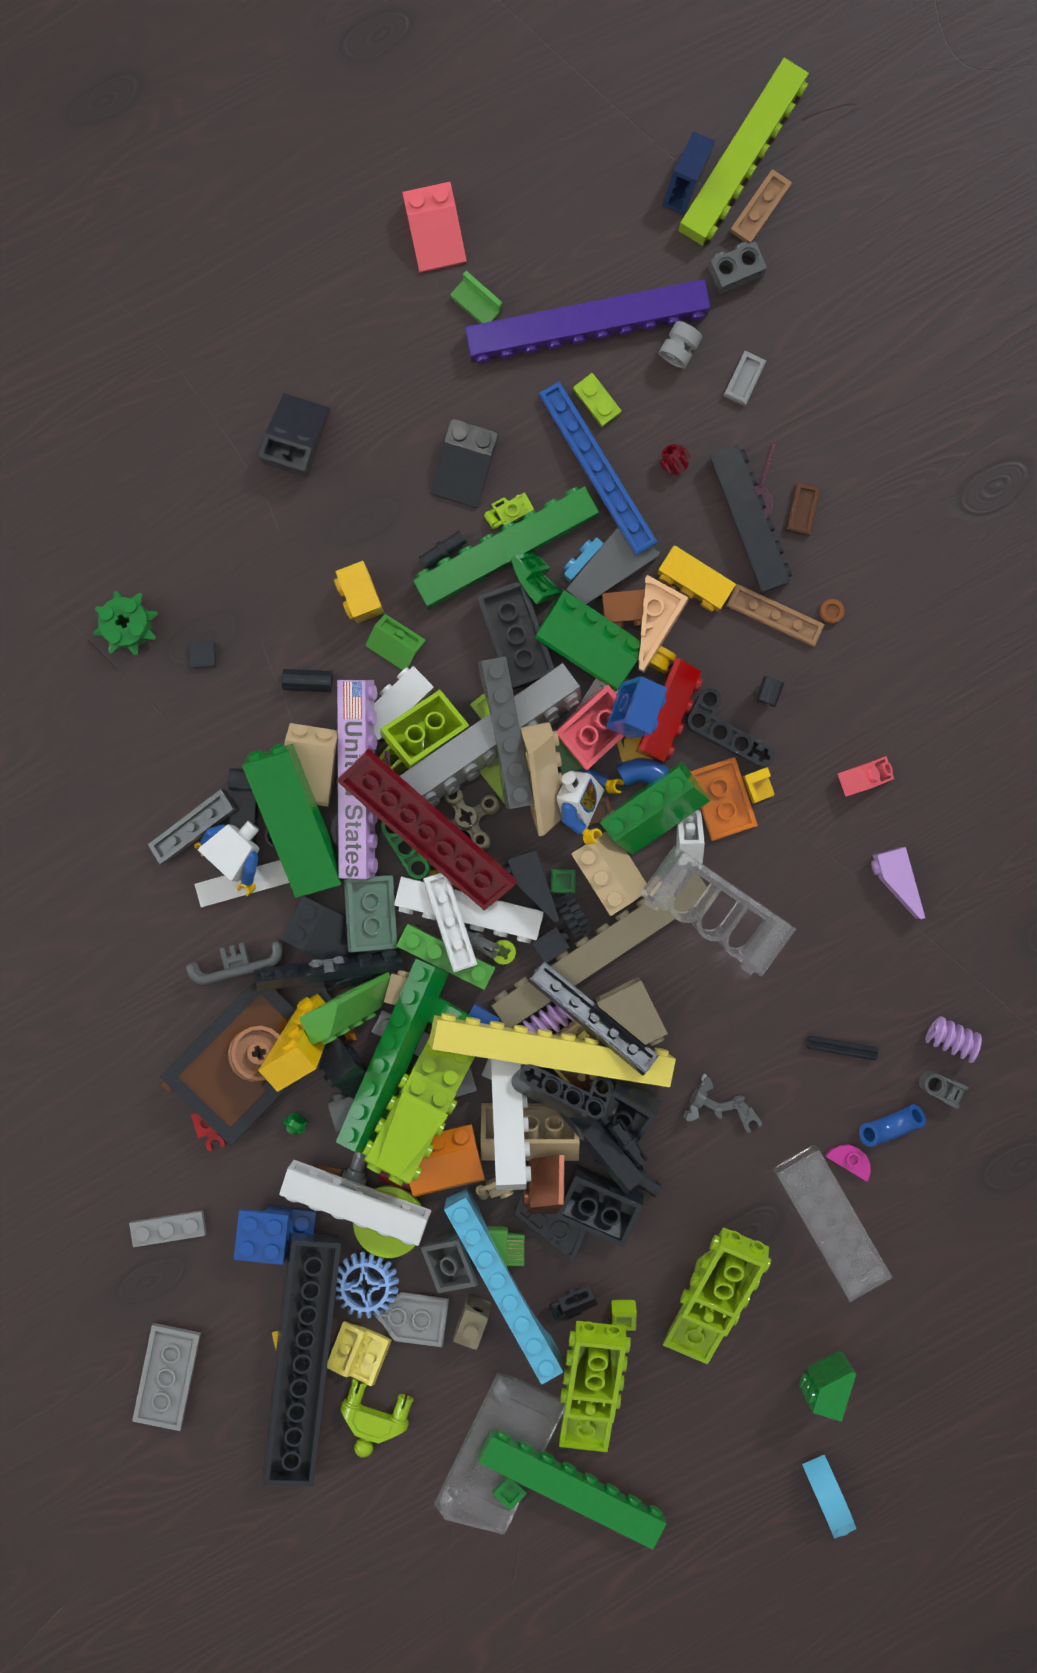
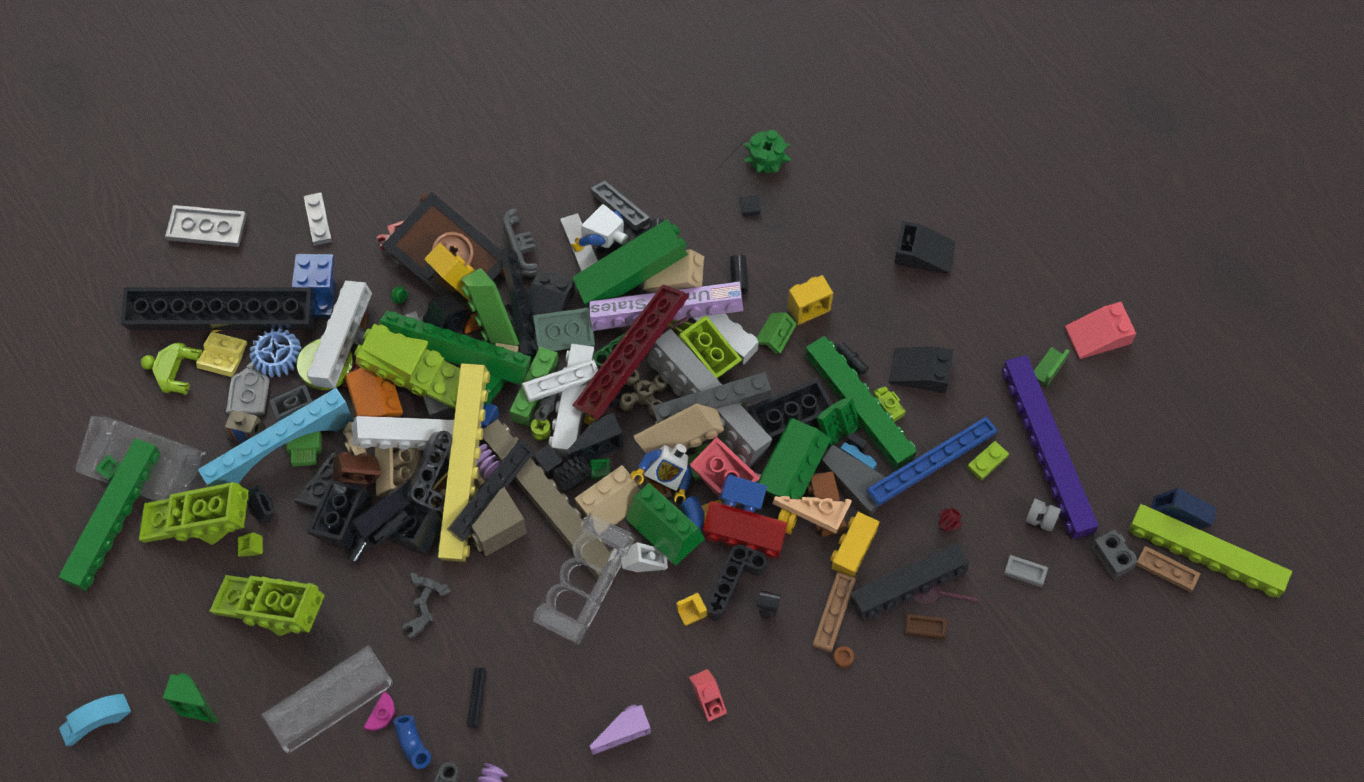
camera: 90 degrees right, 25 degrees down
orange tile [690,757,758,841] -> none
none -> black tile [846,433,867,453]

